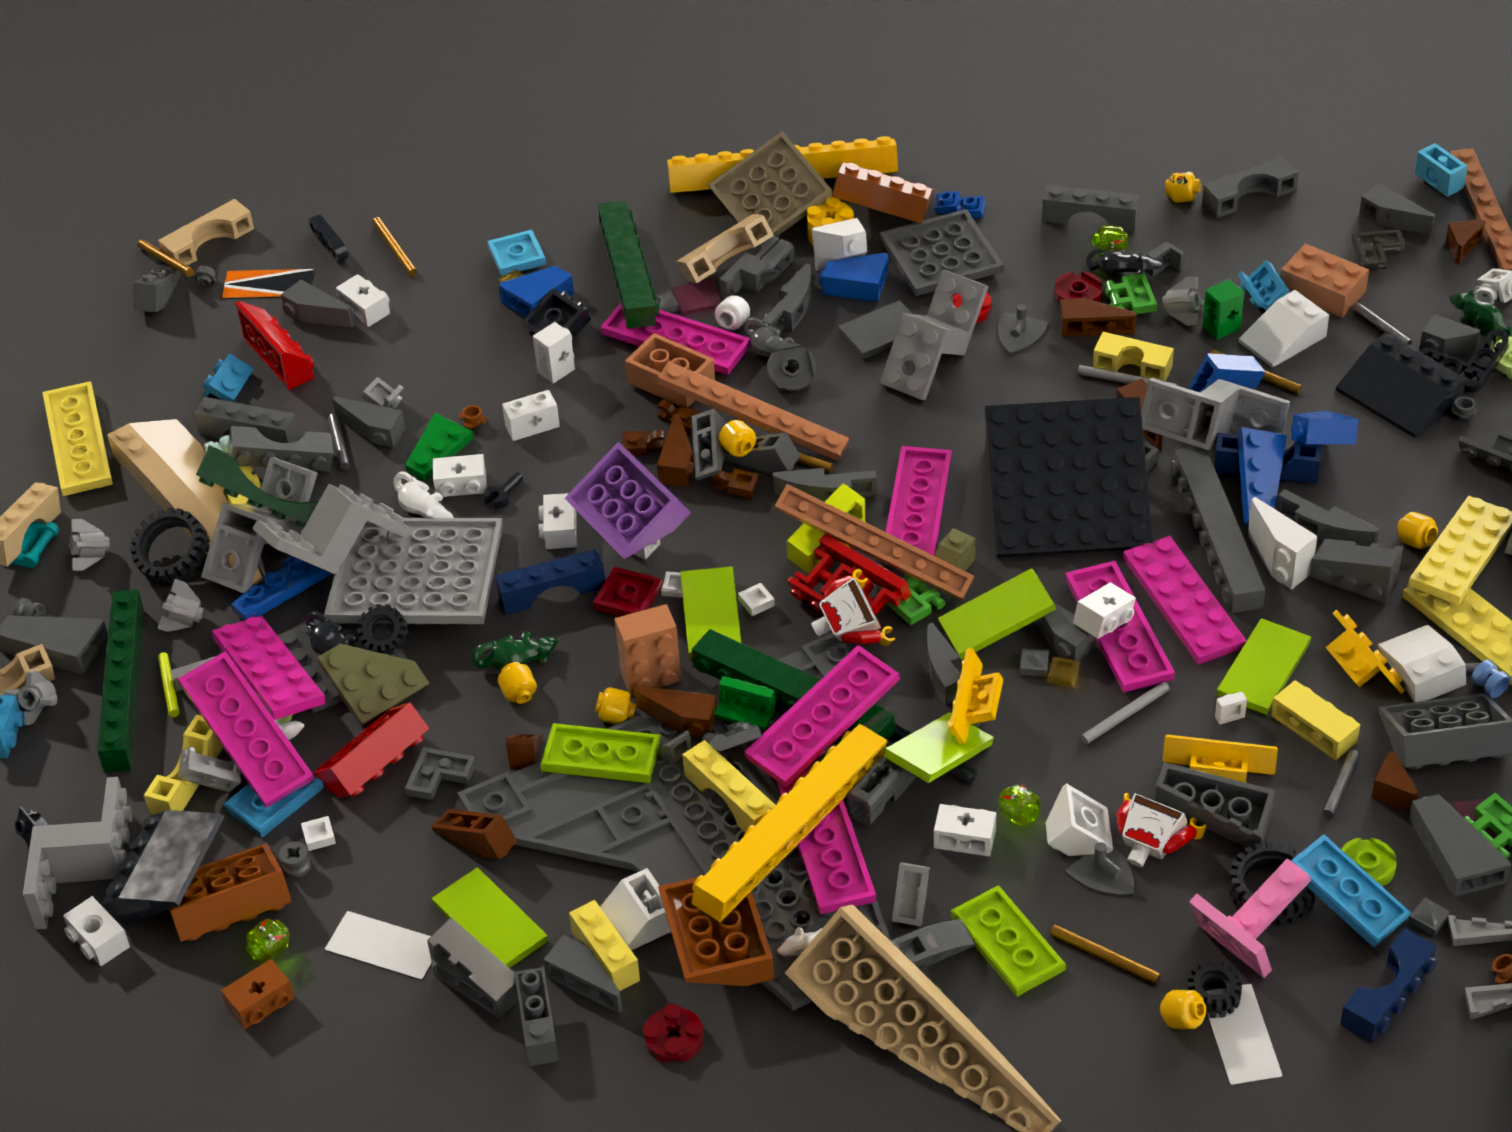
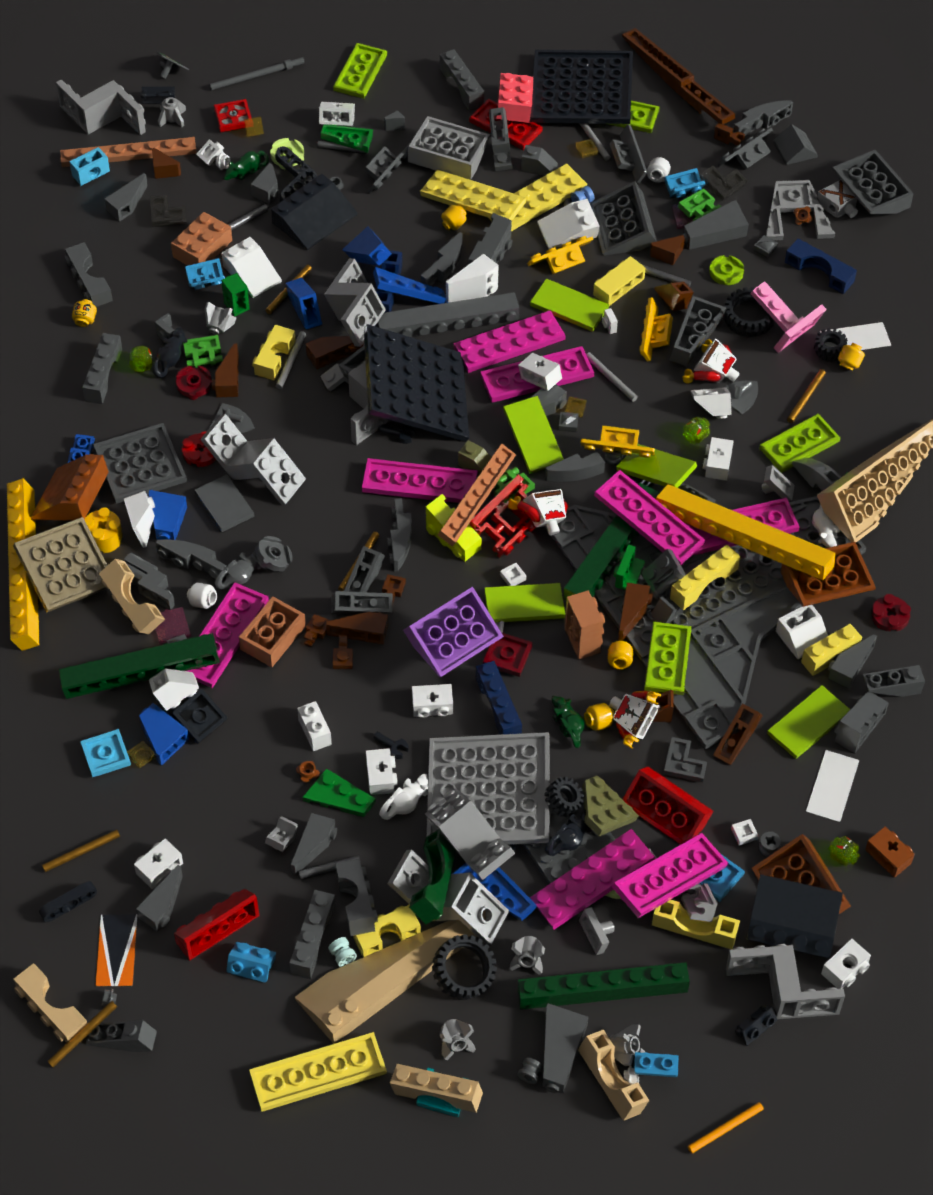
camera: 95 degrees left, 10 degrees up
neon yellow bar [158,652,180,717] -> none
white brick [533,322,575,383] -> none
nougat plate [657,361,849,461] -> none
yellow head [719,420,756,457] -> none
dark azure tile [1291,834,1411,948] -> none
none -> white slope [149,669,199,711]
none -> torso [609,690,661,749]
none -> reddish brown slope [654,282,694,311]

